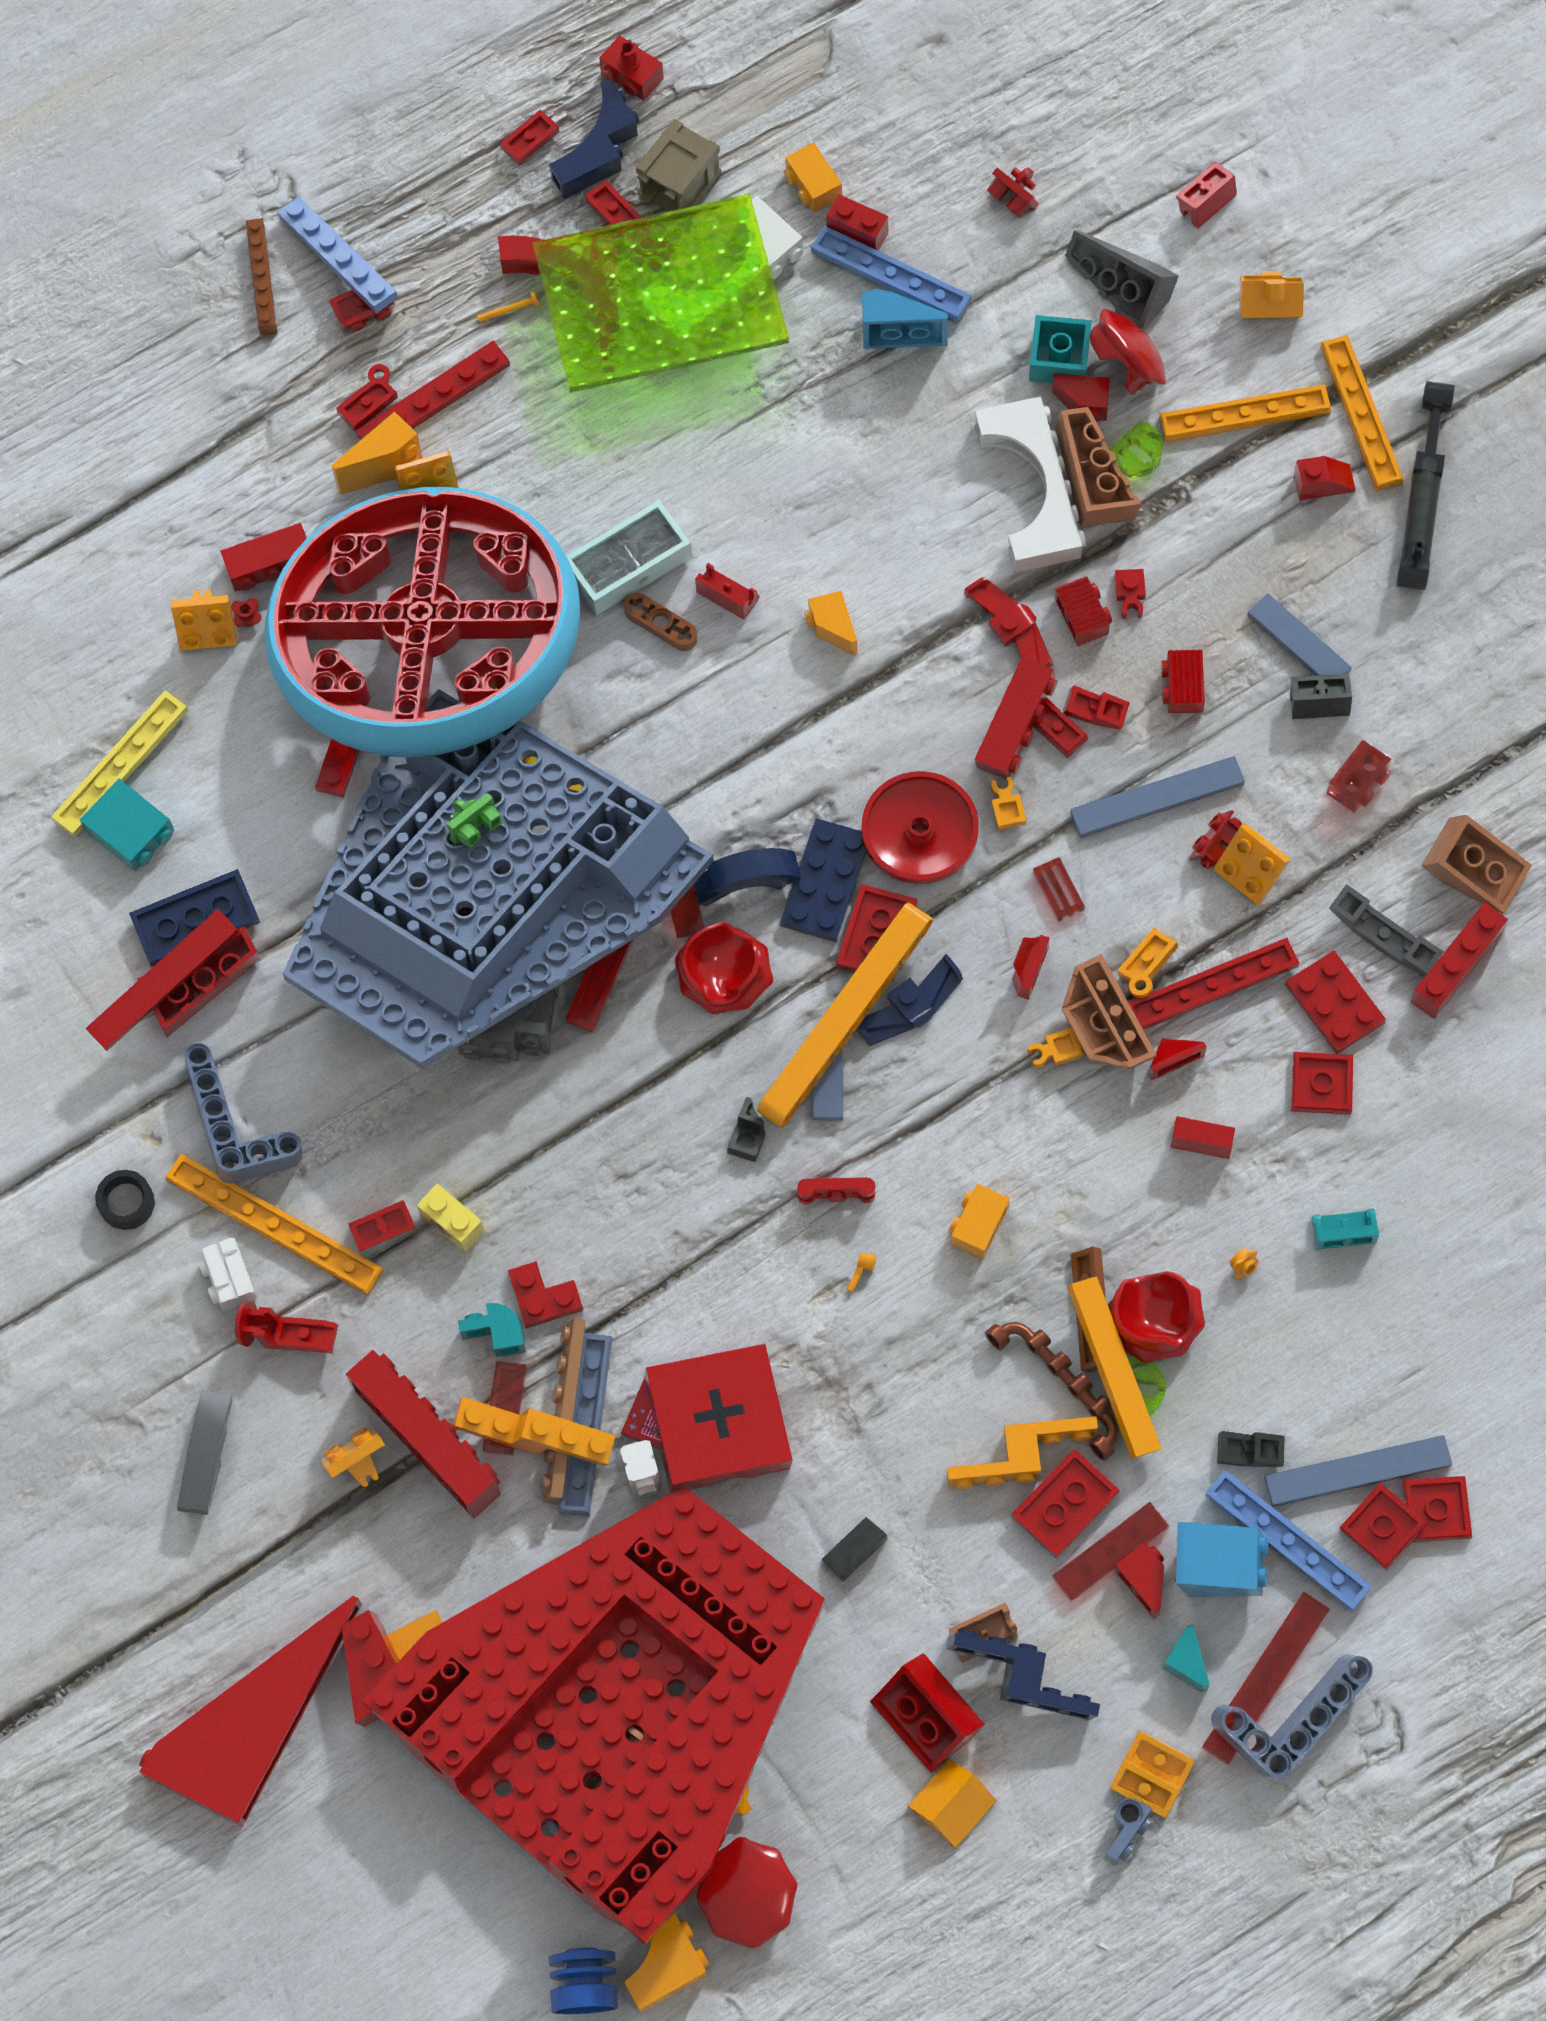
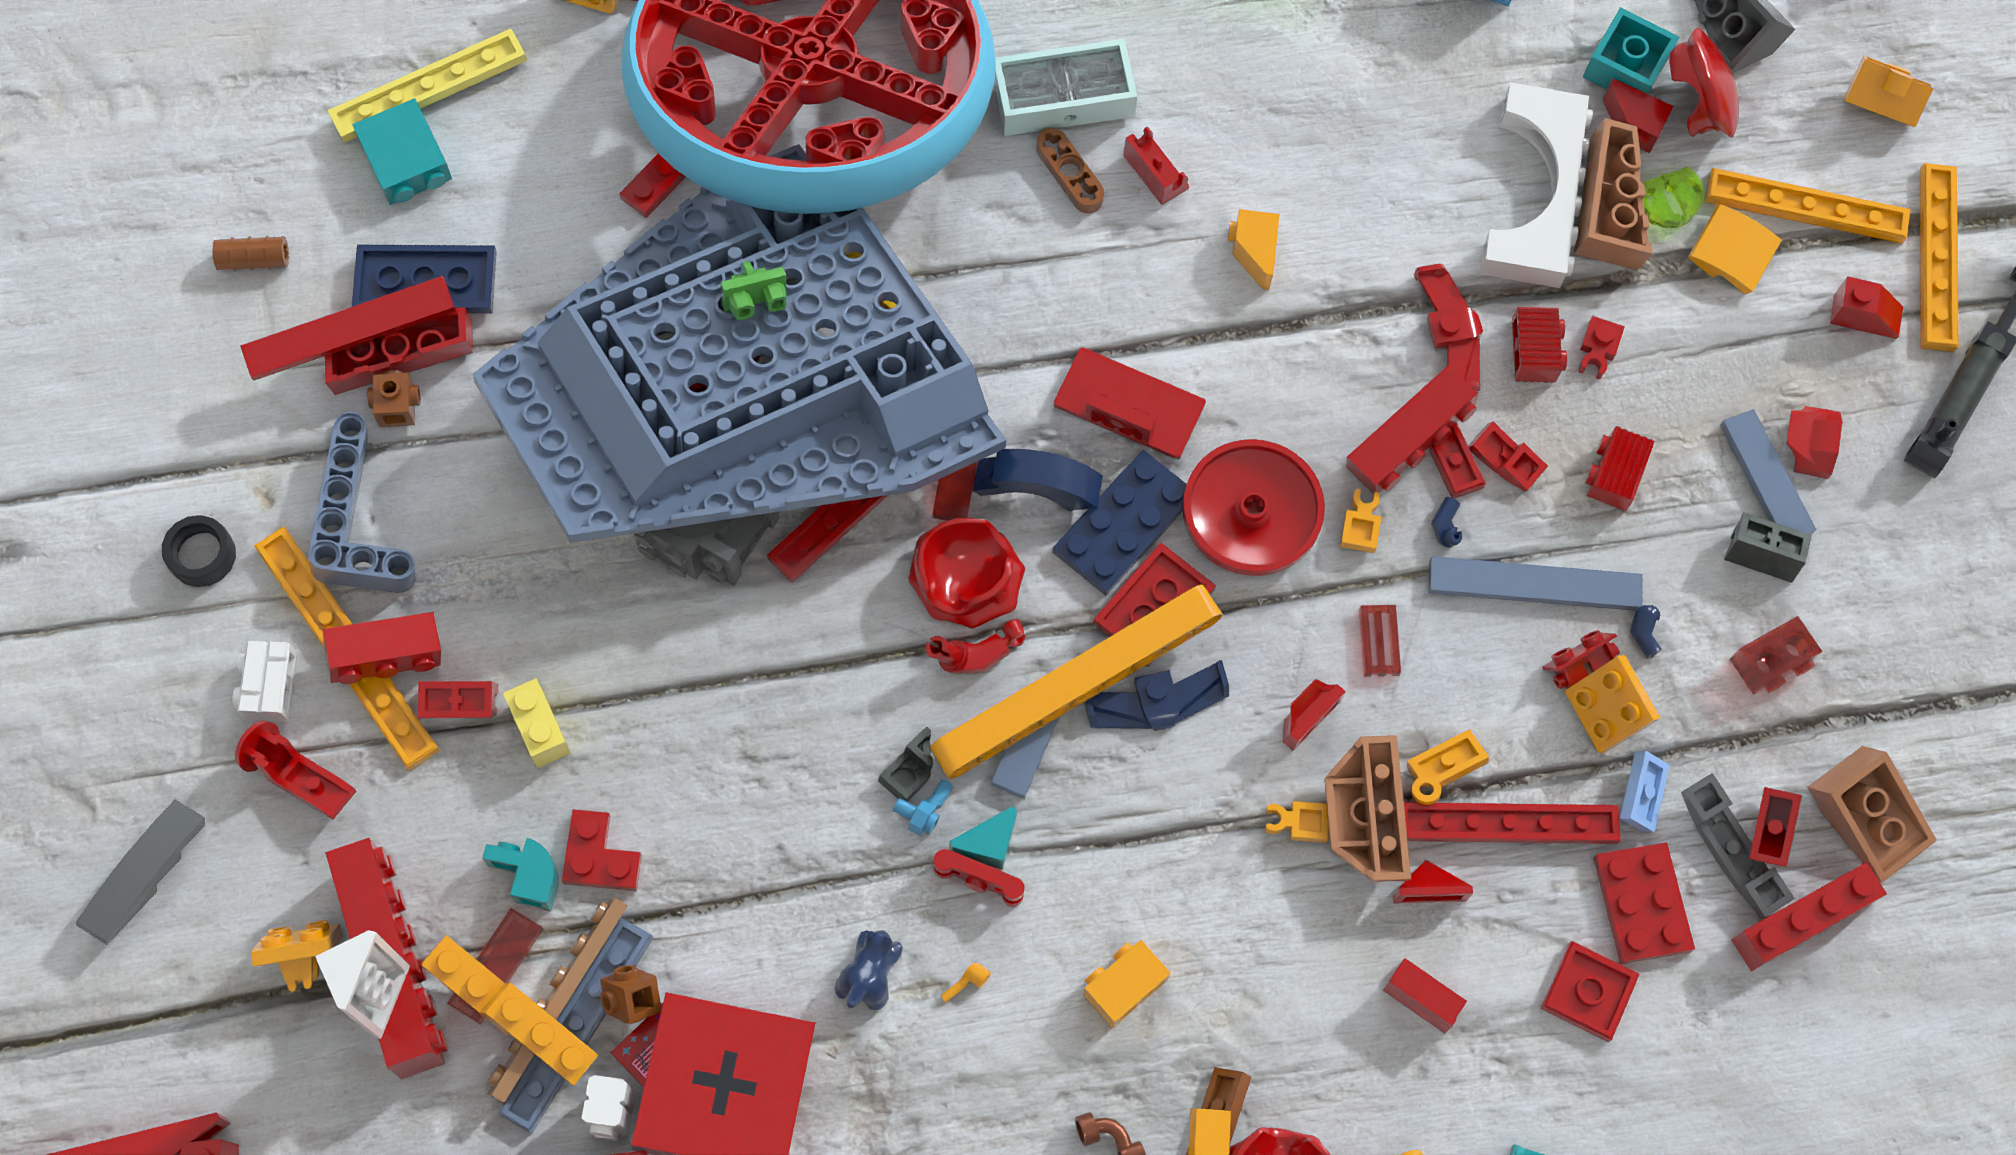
camera: 15 degrees right, 0 degrees up
none -> dark orange axle [212,236,289,271]
none -> white slope [315,930,410,1039]
none -> red brick [323,612,441,684]
none -> dark orange brick [367,370,421,427]
none -> dark orange brick [600,965,662,1024]
none -> dark blue animal [834,930,903,1011]
none -> dark azure piece [893,780,953,836]
none -> red arm [926,619,1025,674]
none -> teal slope [949,805,1017,869]
none -> red bracket [1053,347,1206,459]
none -> dark blue arm [1431,497,1462,548]
none -> light blue plate [1620,751,1670,833]
none -> dark blue arm [1630,605,1662,659]
none -> light orange slope [1688,204,1782,295]
none -> red slope [1749,787,1802,867]
none -> red slope [1786,406,1843,479]

